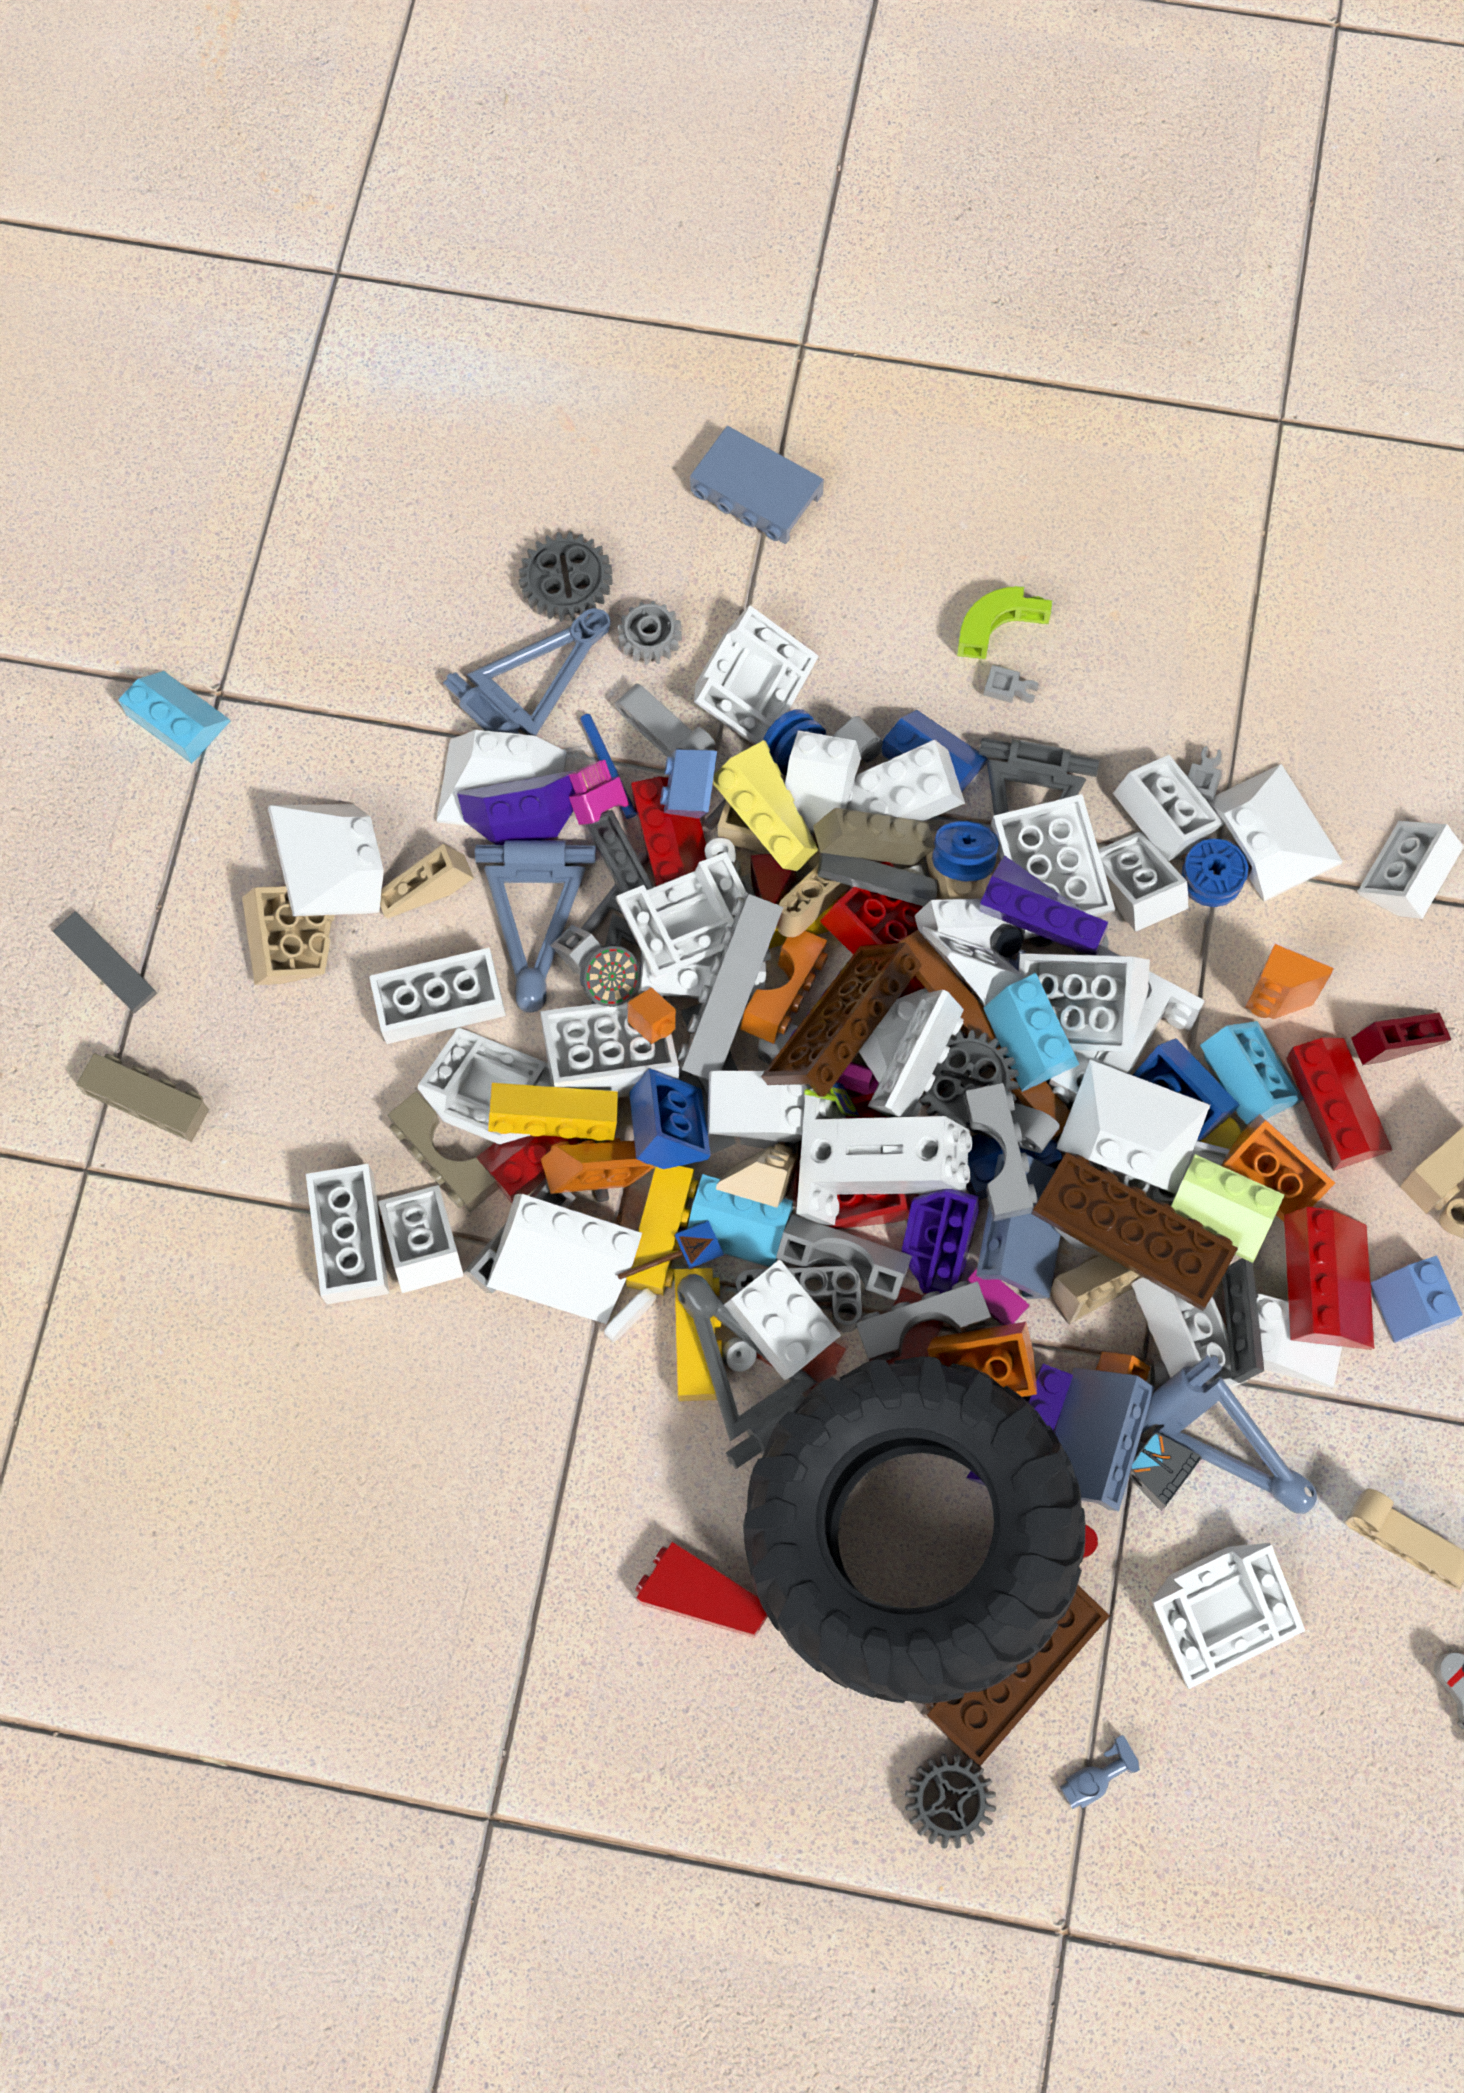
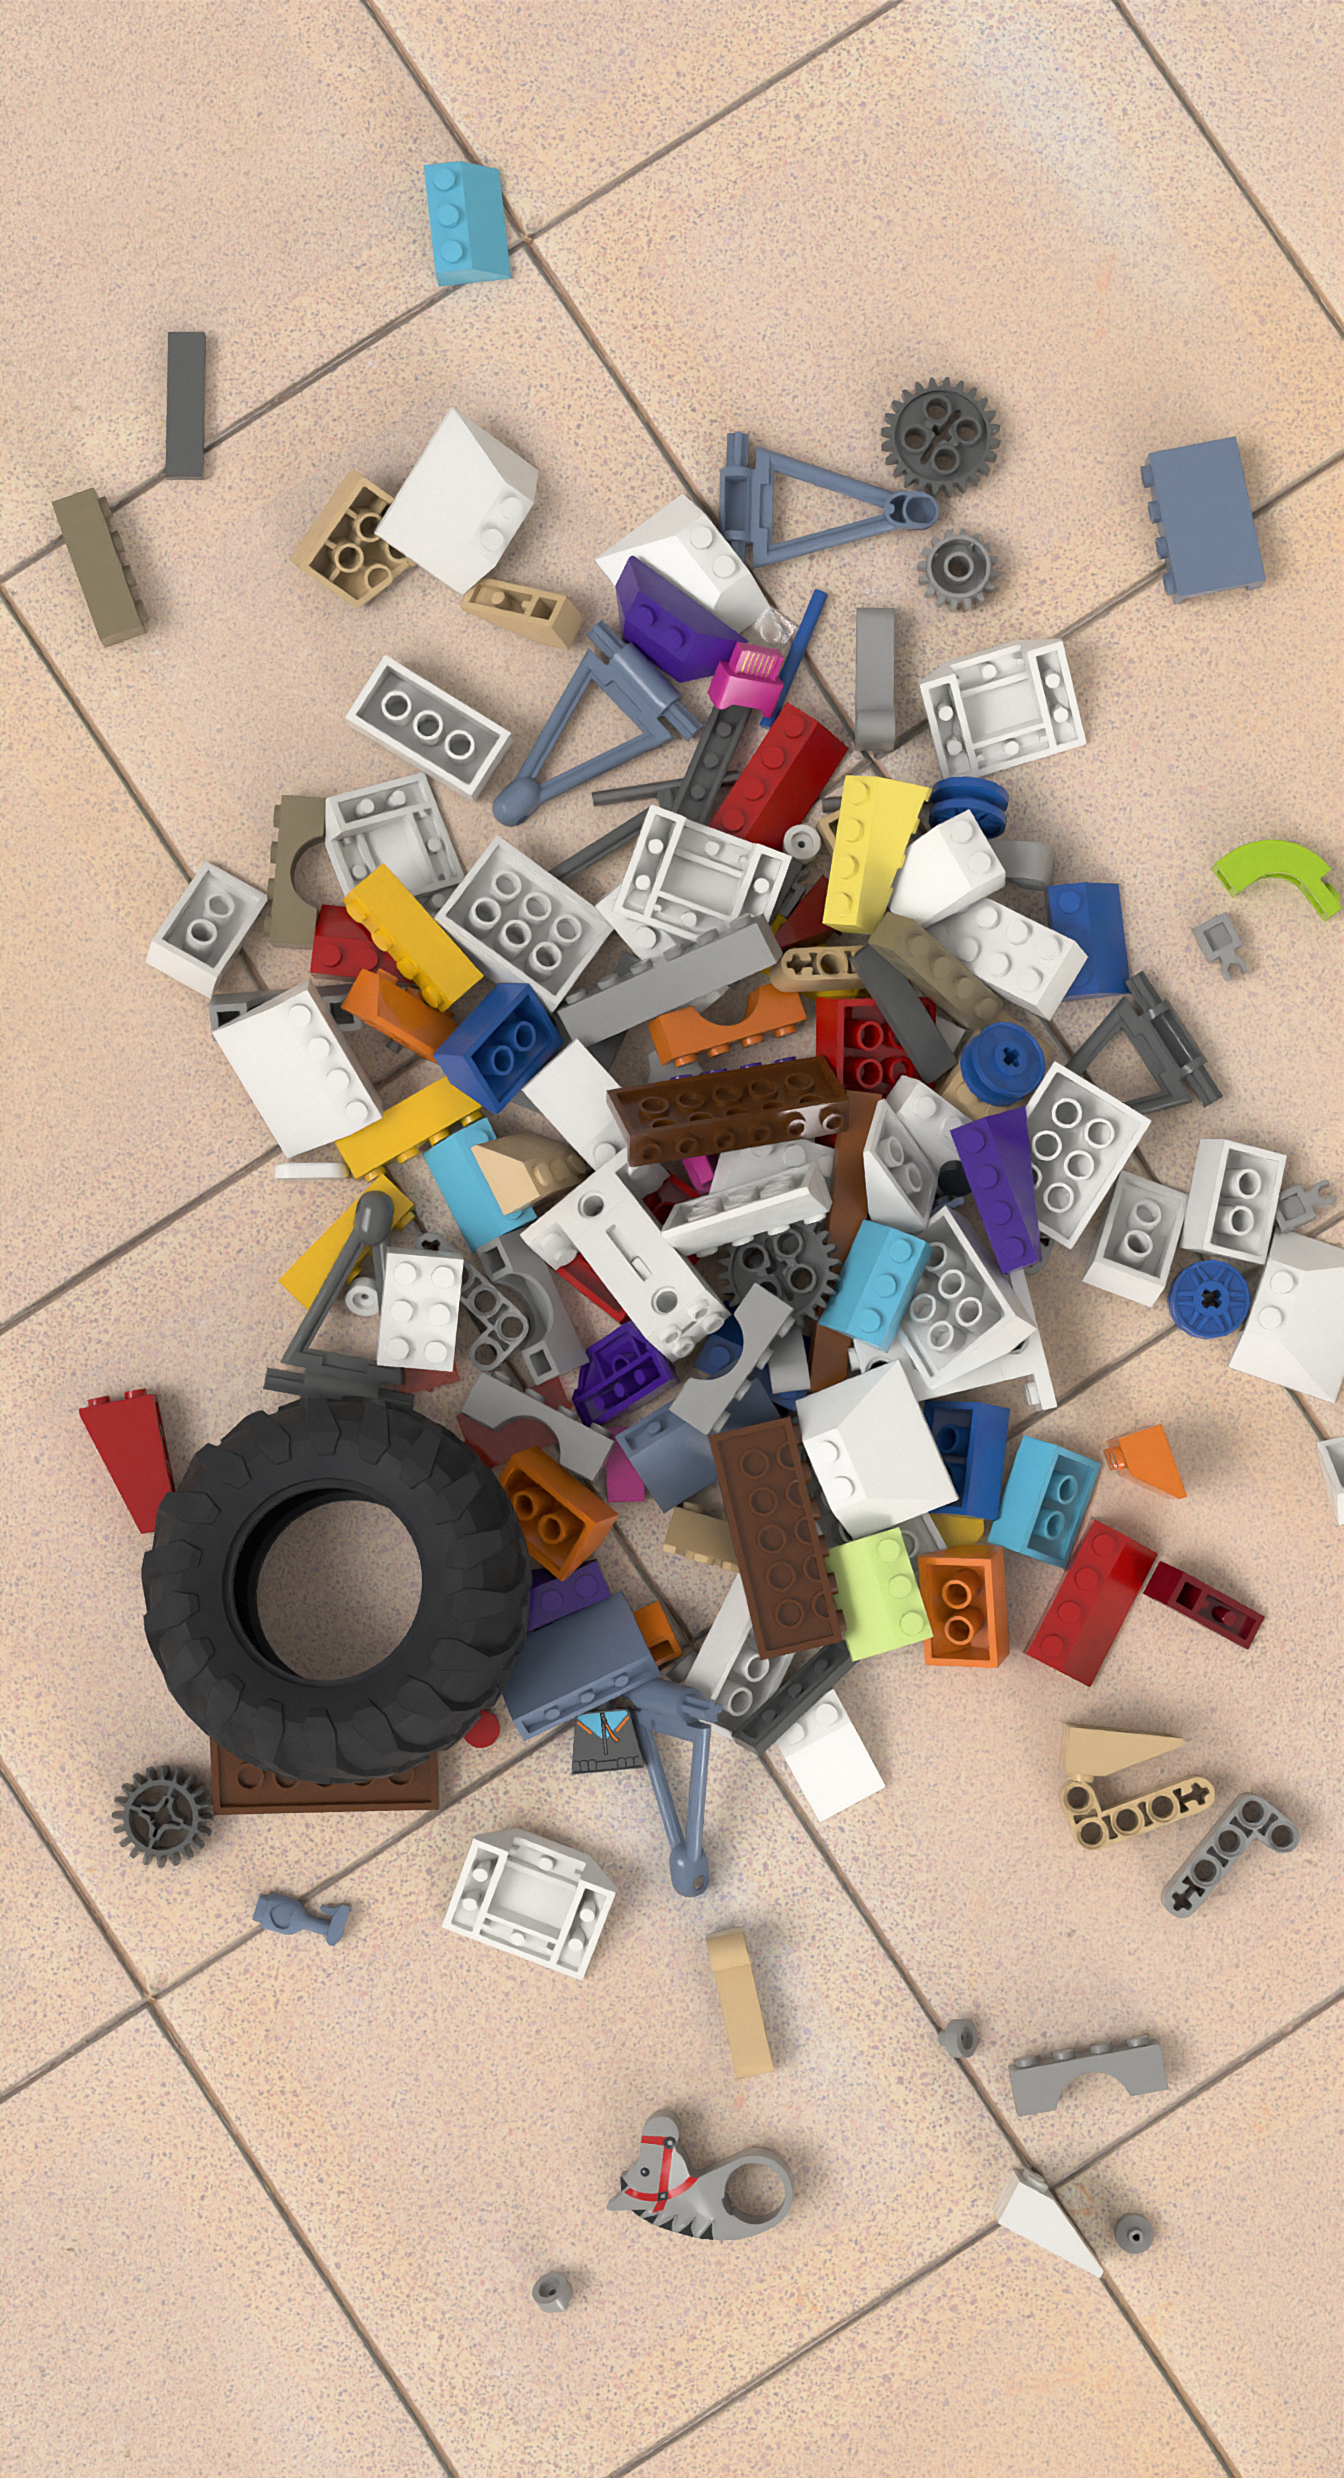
camera: 50 degrees right, 15 degrees up
white brick [306,1164,389,1304] -> none
light grey brick [550,925,602,975] -> none
dark grey tile [580,945,641,1007] -> none
piece [617,1221,724,1280] -> none
orange brick [627,987,676,1044] -> none
medium blue slope [660,749,717,818] -> none
lime piece [804,1082,860,1117] -> none
red slope [1284,1206,1375,1350] -> none
medium blue slope [1370,1256,1463,1343] -> none

